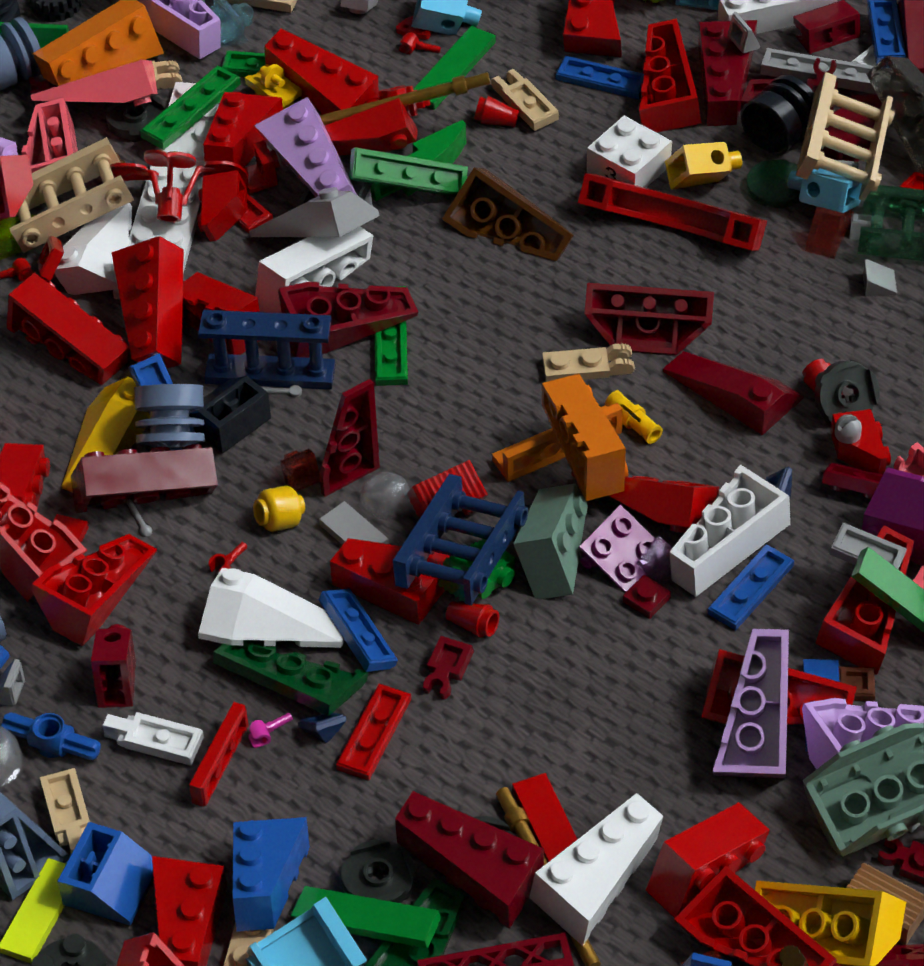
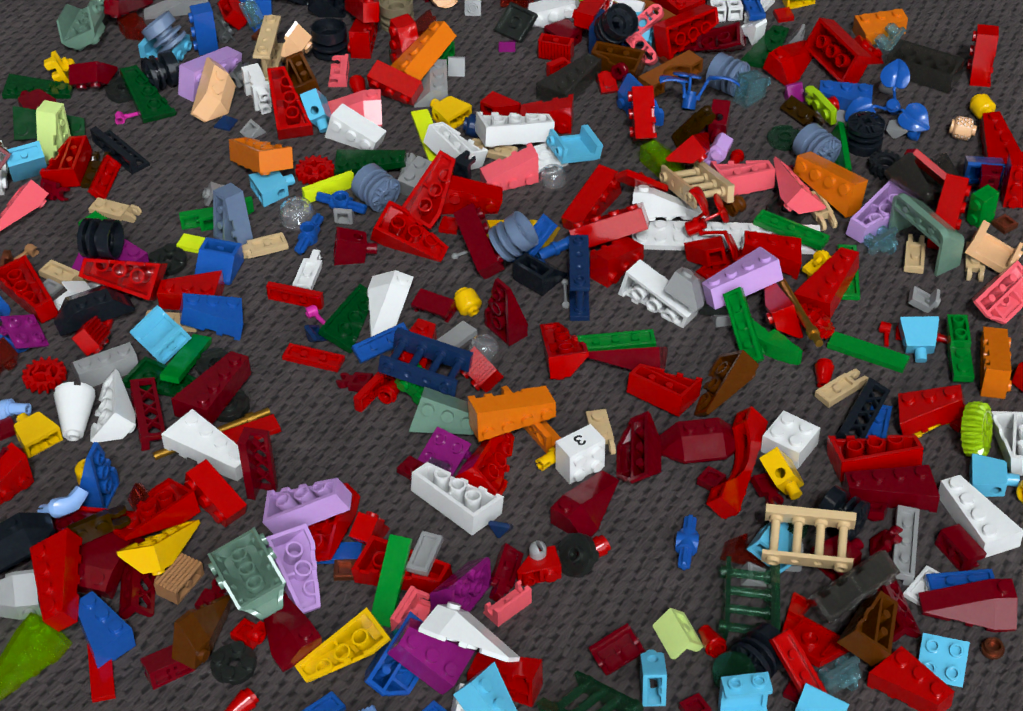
camera: 85 degrees right, 5 degrees down
red hand [209,542,247,572] -> none
dark red wedge [278,282,418,358] -> none
blue tile [708,544,794,631] -> none
light grey slope [727,12,760,53] -> none
light grey slope [863,259,897,296] -> none
none -> dark red fence [237,427,278,500]
none -> red slope [349,511,390,545]
none -> red tile [353,372,394,412]
none -> dark red hinge [411,288,457,323]
none -> red wedge [540,322,589,380]
none -> white brick [555,424,605,484]
none -> dark red wedge [587,347,668,370]
none -> red wedge [627,363,703,417]
none -> dark red wedge [659,417,735,464]
none -> blue axle [675,514,699,571]
none -> dark red plate [697,466,726,491]
none -> dark red plate [750,473,784,505]
none -> black fence [834,377,891,439]

